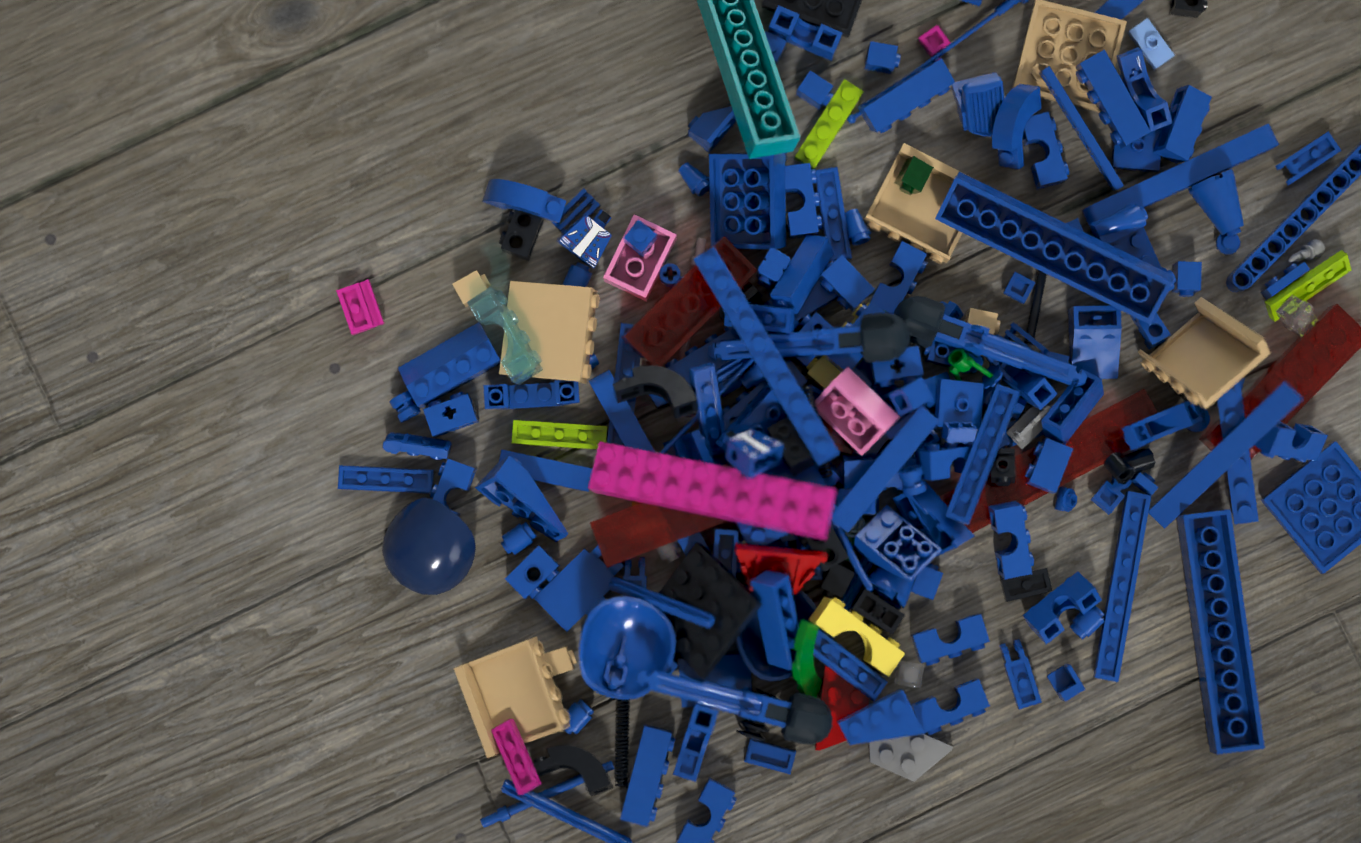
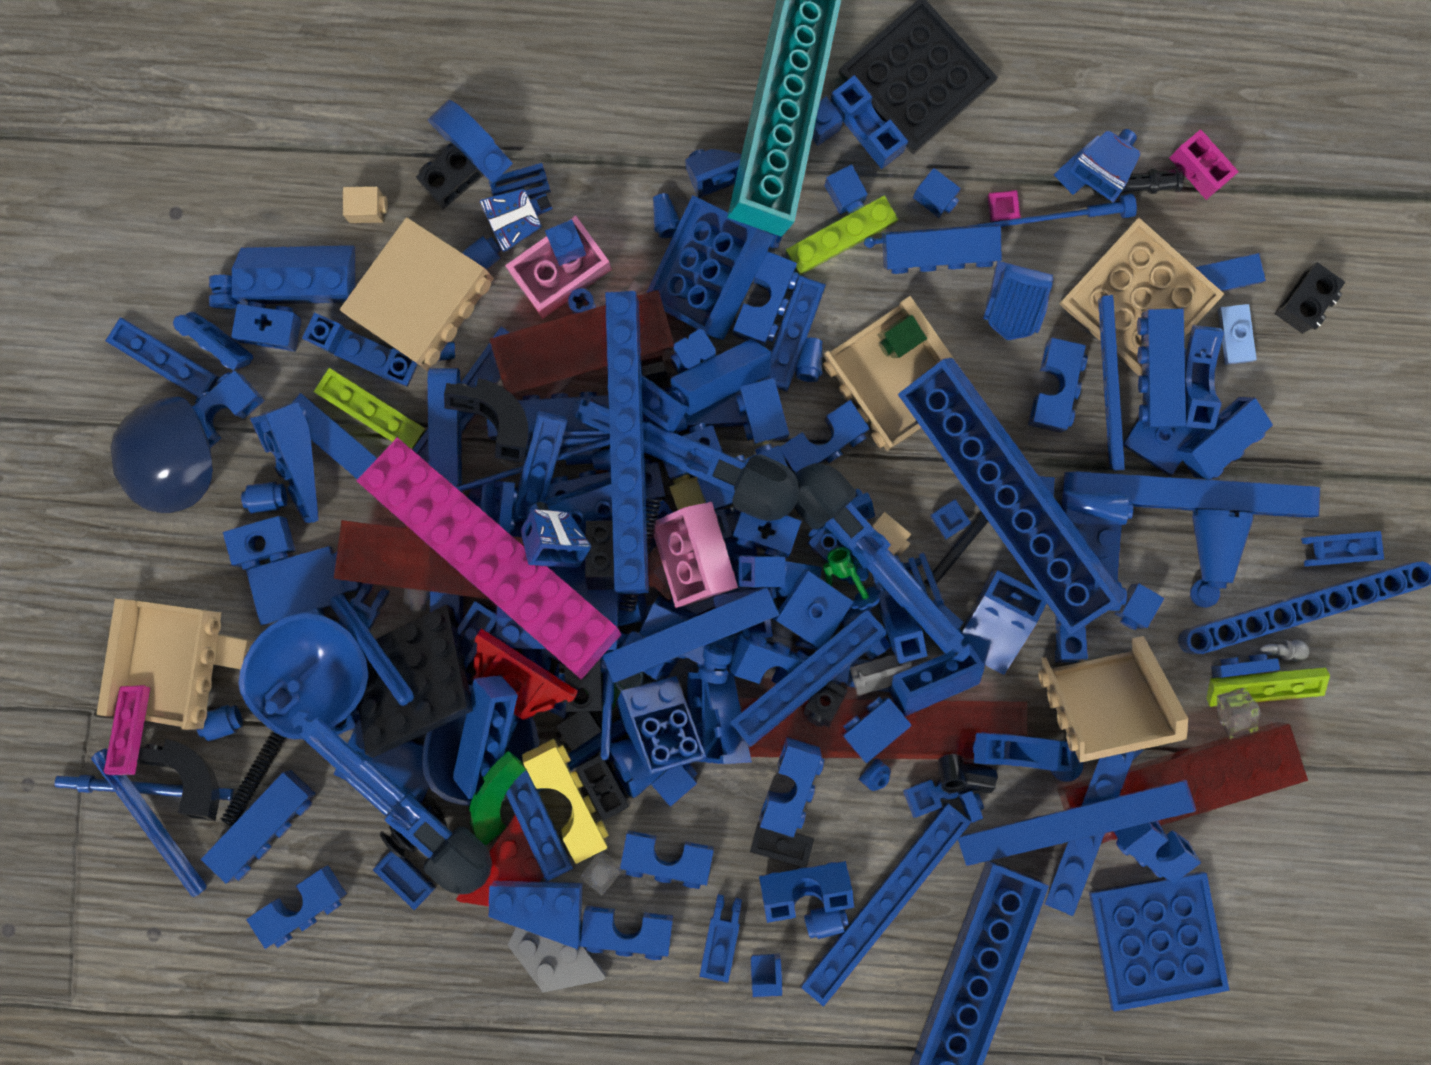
camera: 25 degrees right, 0 degrees up
dark pink plate [336,279,385,335] -> none
clear light blue arch [467,287,543,385] -> none
blue arch [673,704,719,782] -> none
blue piece [941,422,977,444] -> none
blue arch [992,84,1042,170] -> none

